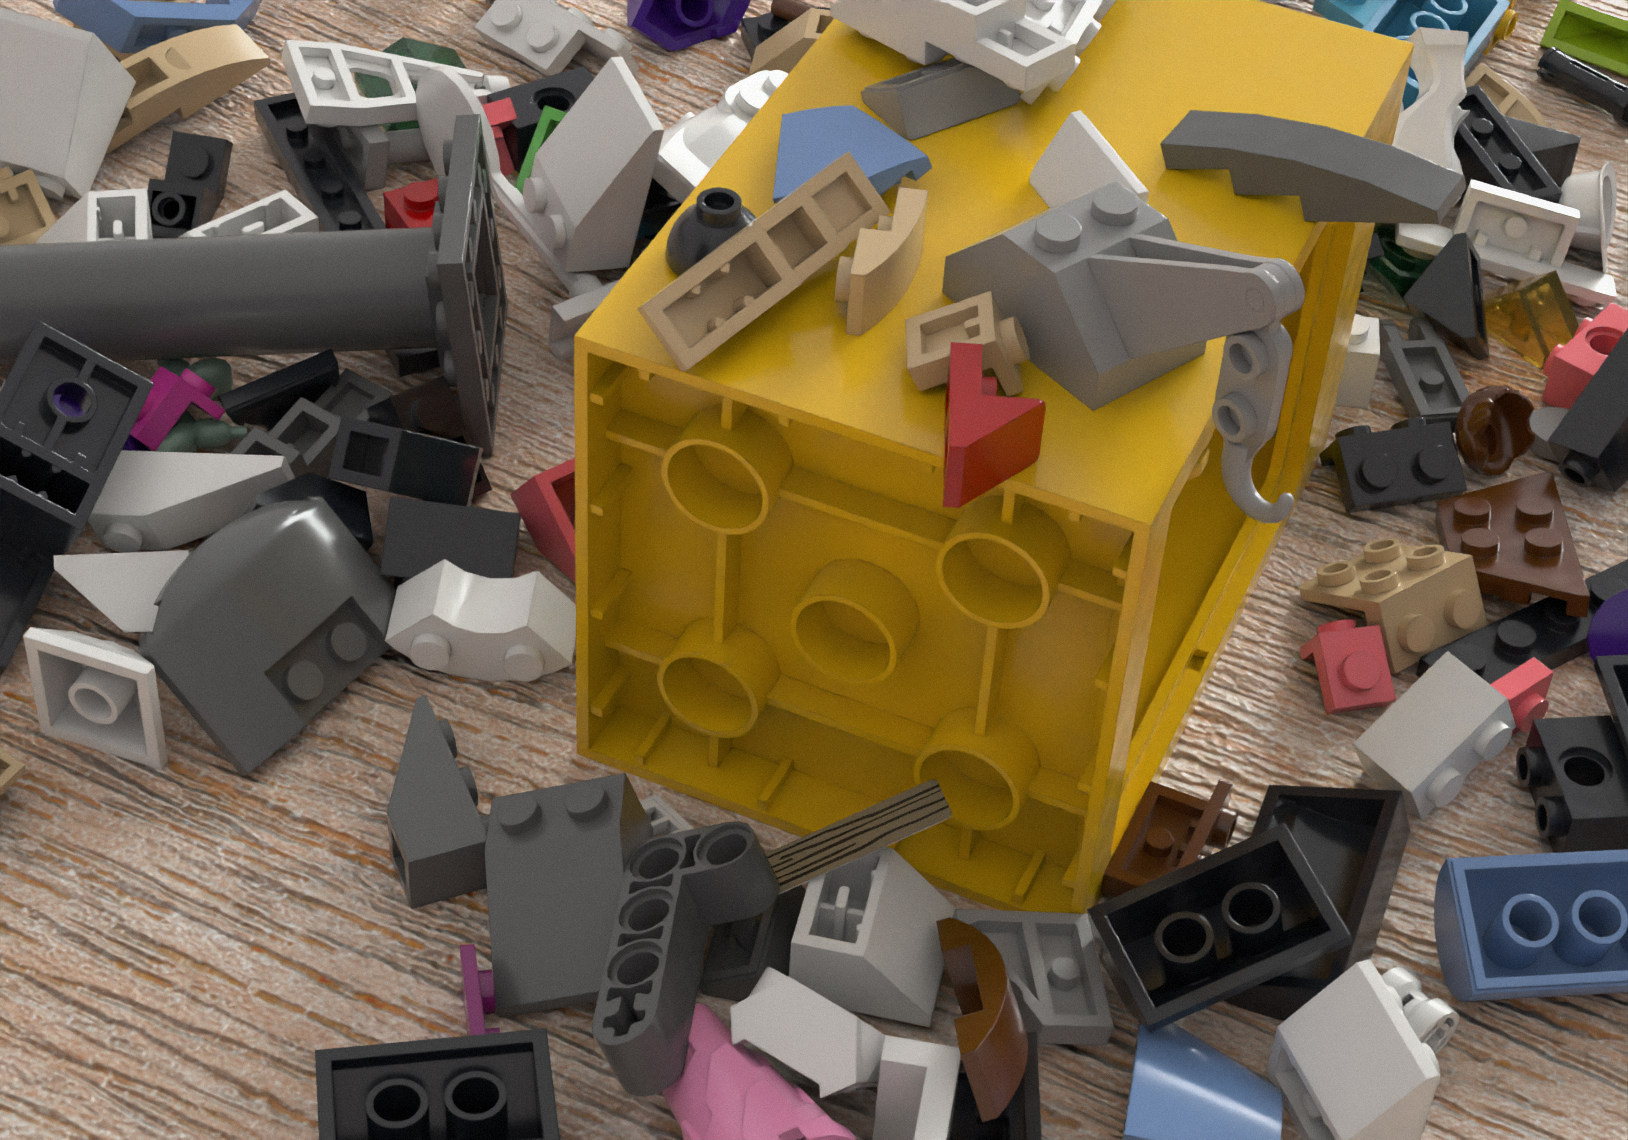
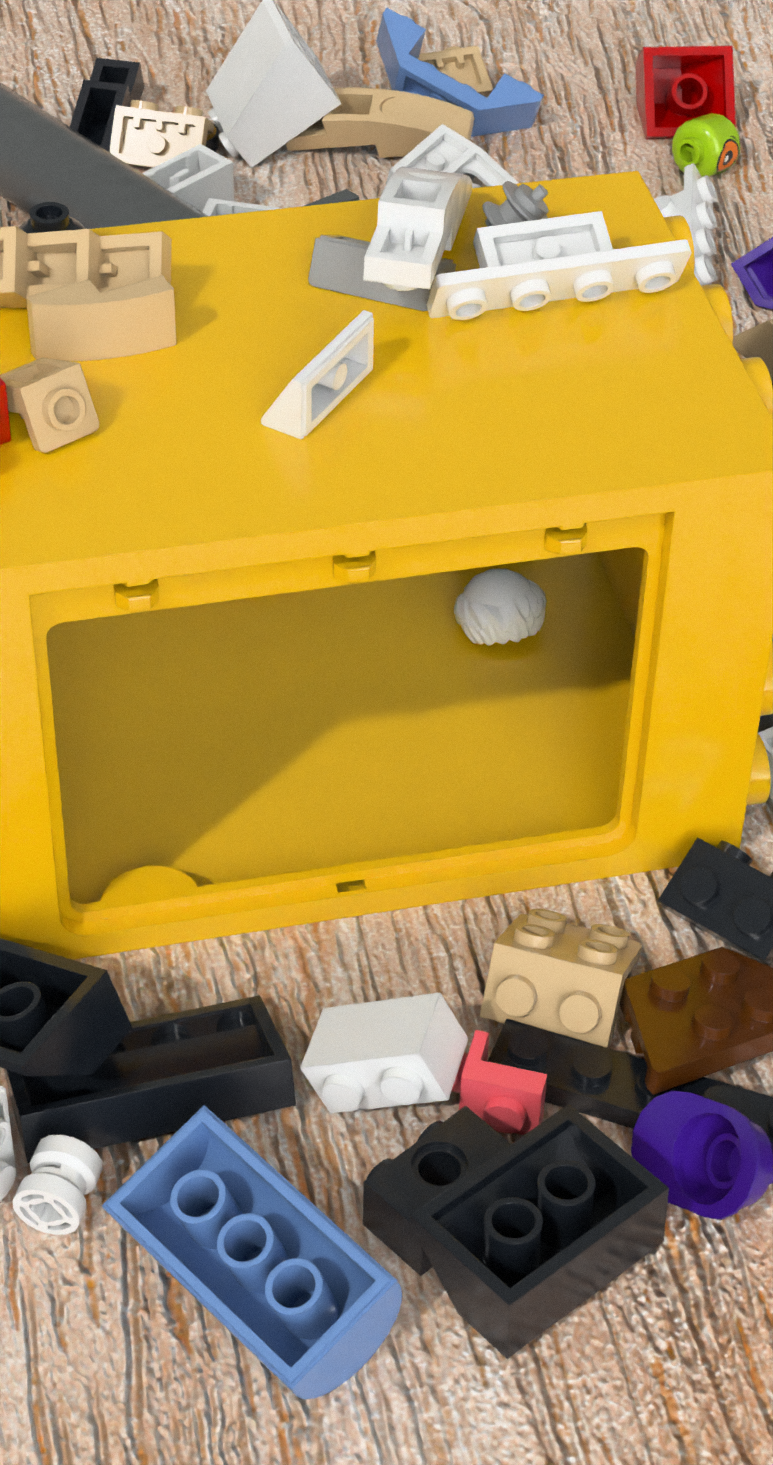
camera: 55 degrees right, 0 degrees up
black slope [147,131,233,238] -> none
medium blue slope [773,105,932,204] -> none
light grey slope [942,181,1305,523] -> none
reddish brown bracket [1101,779,1238,897] -> none
dark grey slope [1160,110,1467,224] -> none
coral bracket [1300,619,1396,715] -> none

